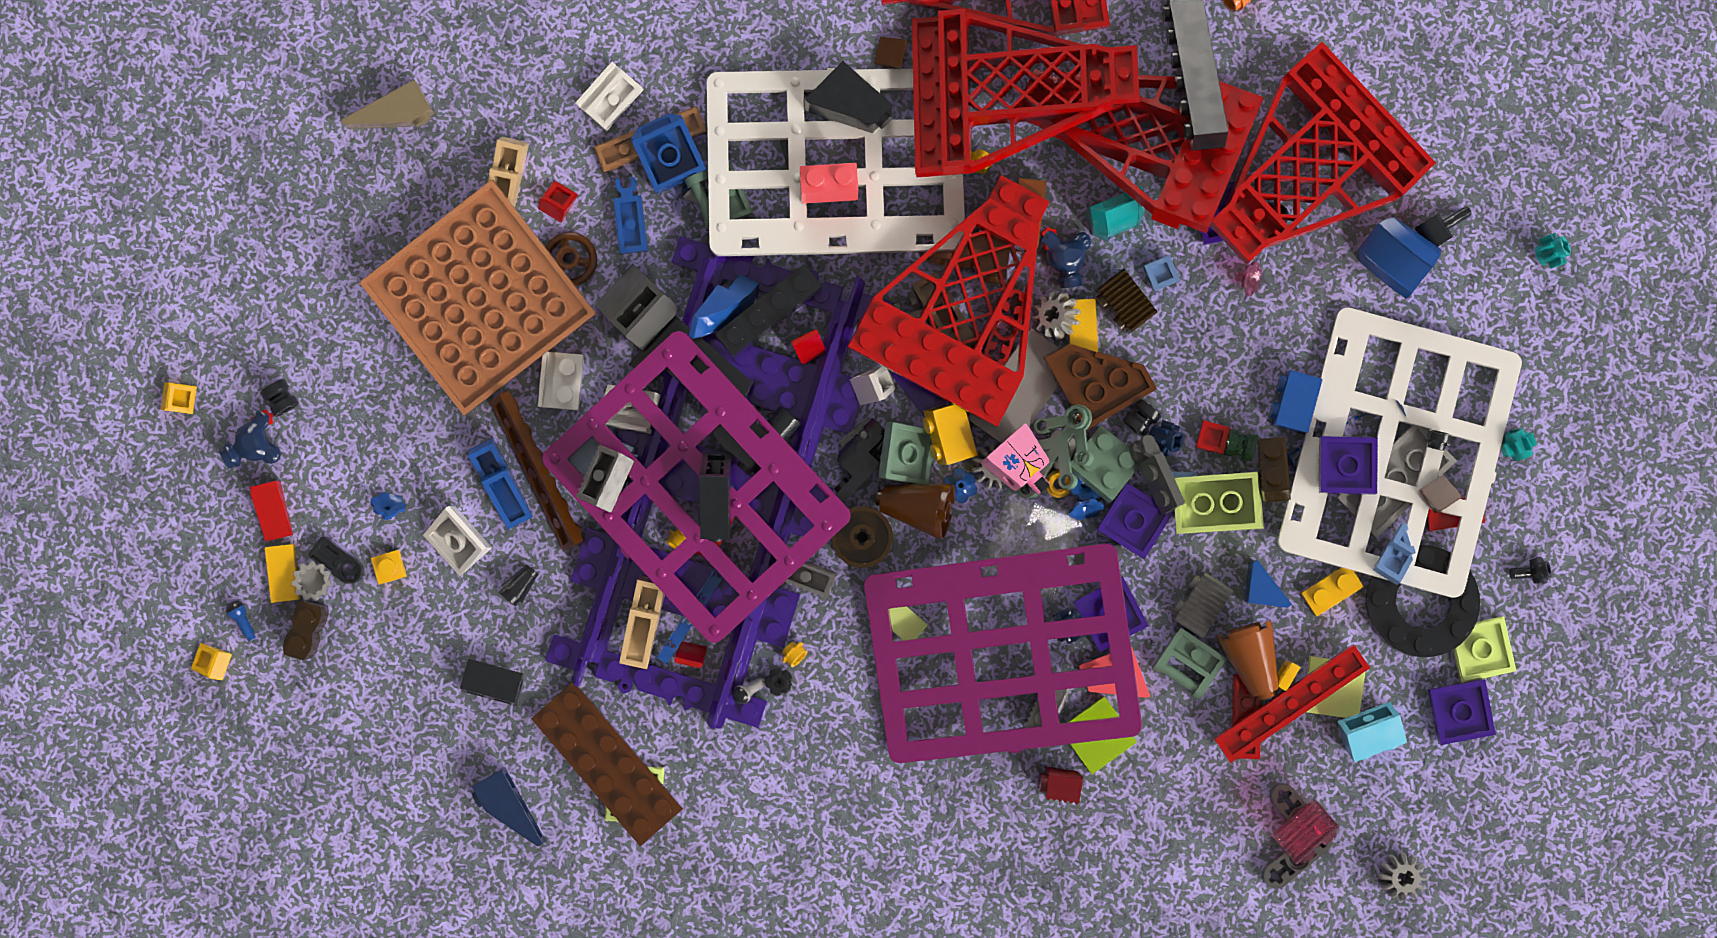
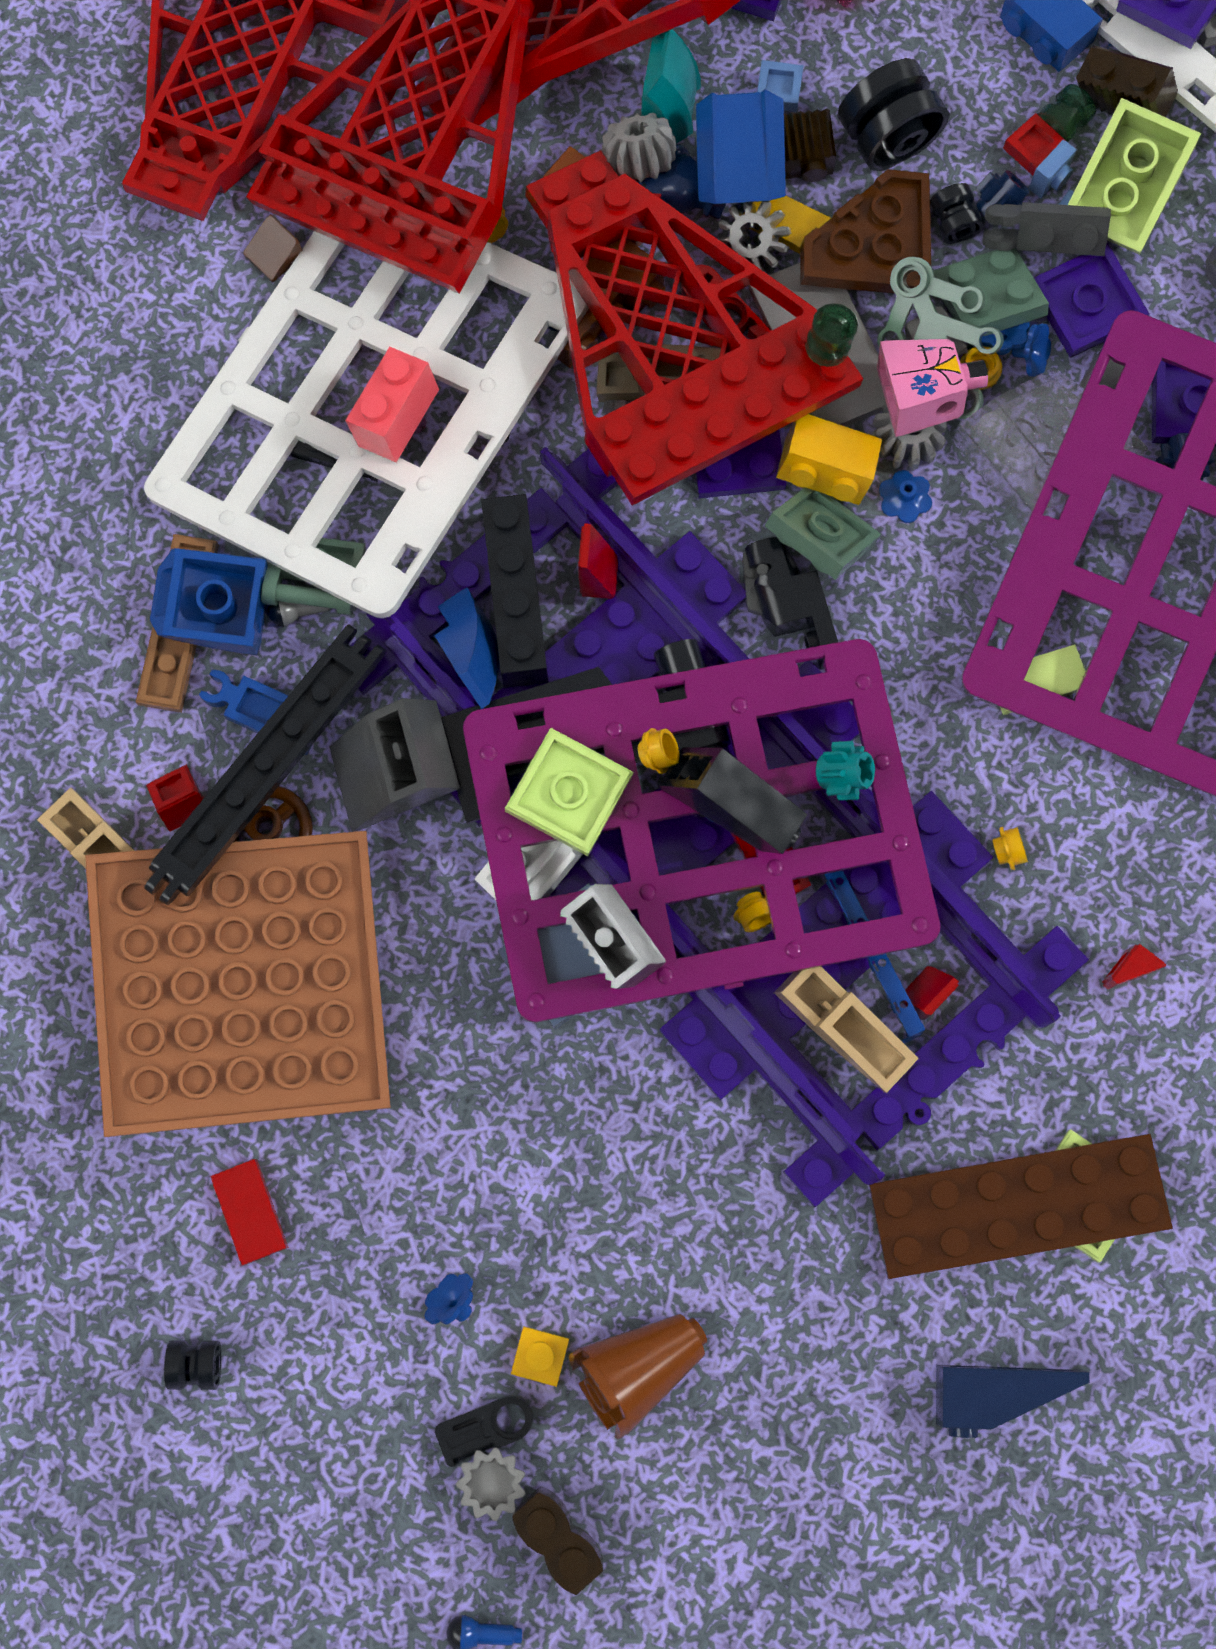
camera: 60 degrees left, 10 degrees down
yellow slope [160,382,197,414] -> none
dark blue animal [219,410,282,468] -> none
red slope [249,481,293,542] -> none
yellow tile [265,544,301,603] -> none
white slope [423,506,492,576] -> none
black hinge [460,659,524,706] -> none
blue slope [468,438,533,530] -> none
reddish brown plate [489,391,583,552] -> none
black cone [498,564,539,607] -> none
white plate [538,352,584,411] -> none
white plate [576,62,643,131] -> none
piece [732,678,765,705] -> none
black plate [765,668,792,696] -> none
flat silver brick [786,561,837,599] -> none
black slope [805,61,893,133] -> none
dark brown wheel [832,506,893,568] -> none
white slope [850,365,896,405] -> none
reddish brown cone [875,483,955,539] -> none
none -> black hinge [144,624,386,906]
none -> red tile [210,1159,289,1266]
none -> yellowish green tile [505,728,634,856]
none -> dark orange cone [569,1314,707,1439]
none -> light grey gear [602,112,677,183]
none -> yellow plate [638,728,679,774]
none -> blue slope [696,89,786,204]
none -> clear green wheel [805,303,858,367]
none -> teal gear [816,741,875,800]
none -> black wheel [837,58,950,171]
none -> medium blue plate [1028,139,1077,199]
none -> red slope [1102,944,1166,989]

